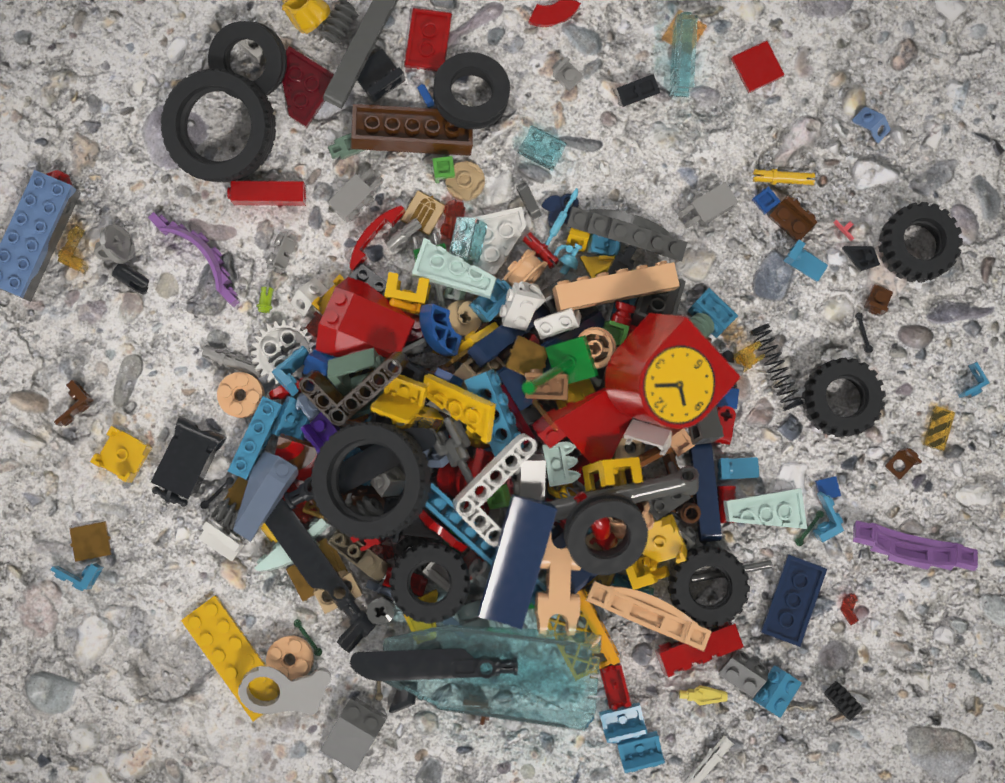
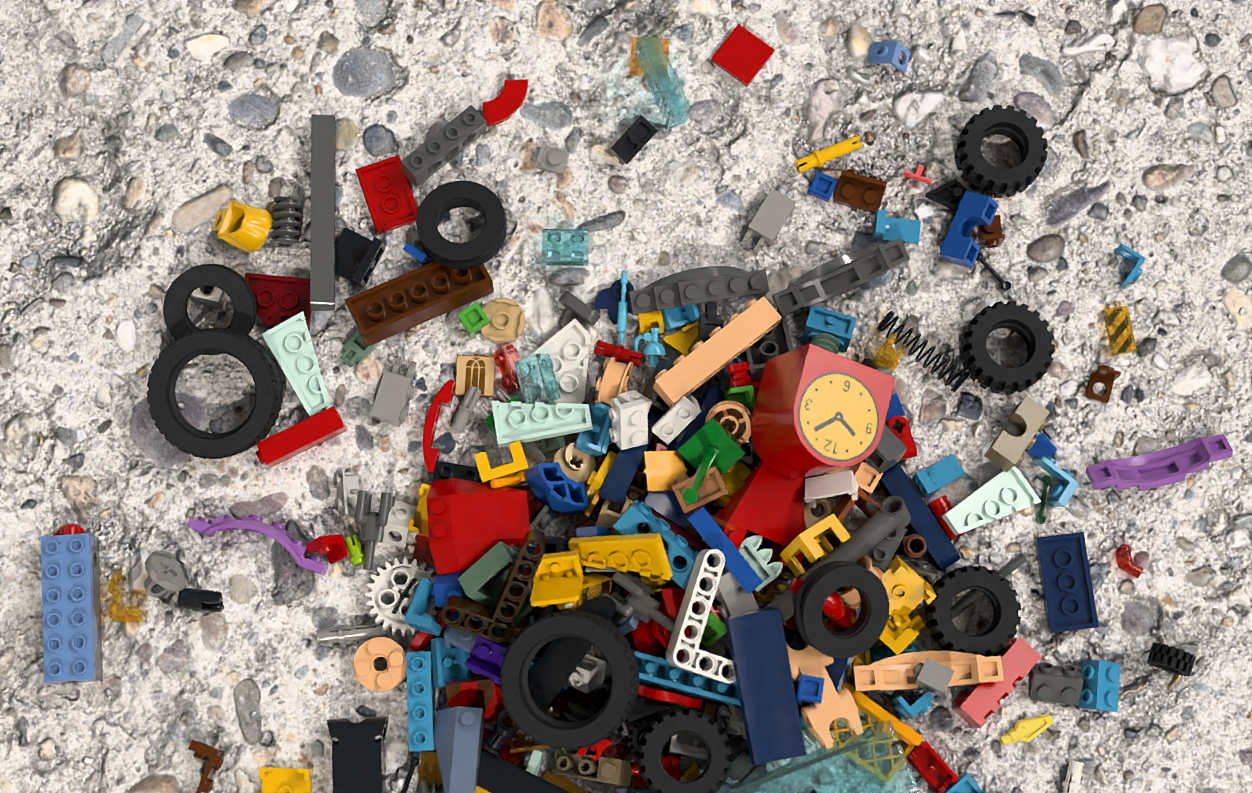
camera: 25 degrees left, 5 degrees down
none -> light aqua wing [261,311,330,416]
none -> red bracket [306,534,348,564]
none -> dark grey plant [354,490,395,570]
none -> dark grey brick [401,105,487,187]
none -> blue sticker [688,507,763,594]
none -> dark grey piece [772,238,910,318]
none -> blue tile [796,674,825,704]
none -> dark azure bracket [890,690,935,719]
none -> light grey brick [914,658,954,697]
none -> blue arch [939,191,999,269]
none -> arch [984,395,1050,472]

